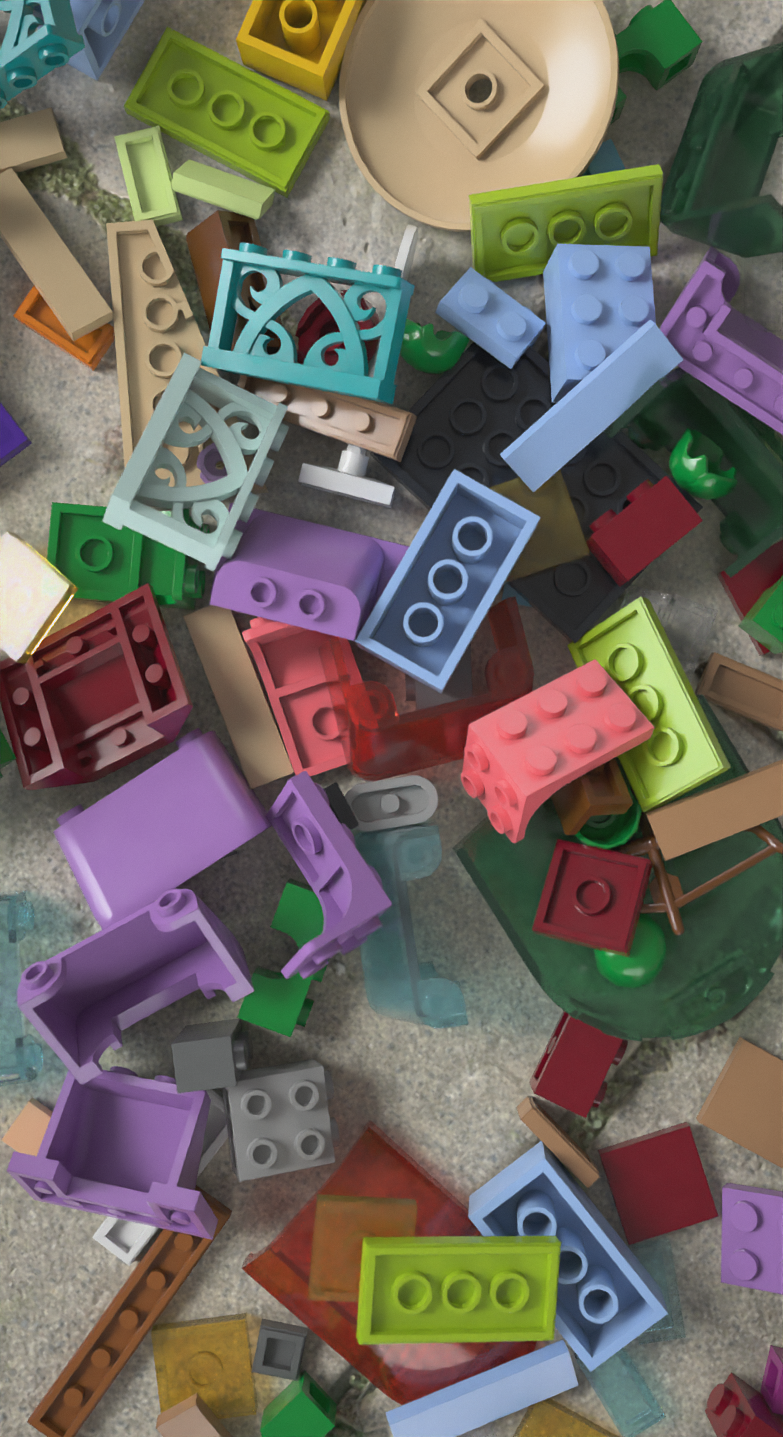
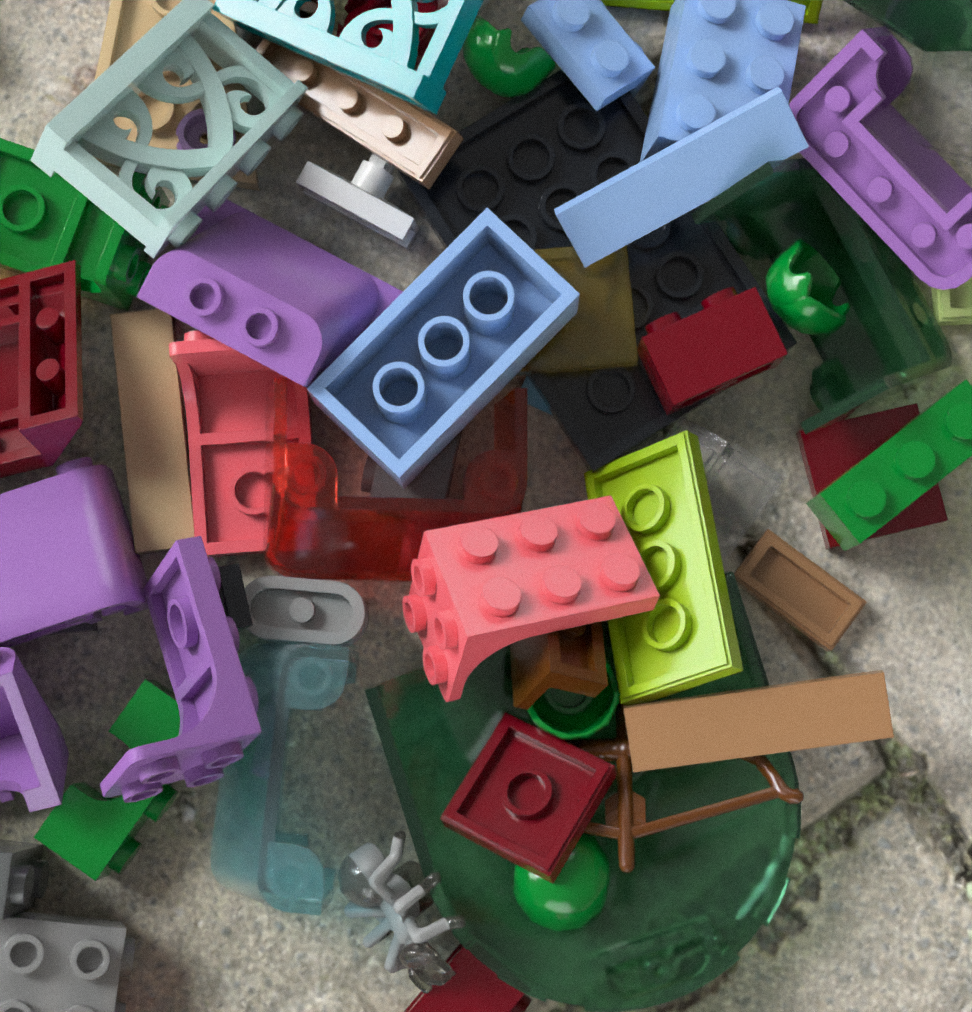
camera: 10 degrees right, 5 degrees down
none -> animal [338,830,466,994]

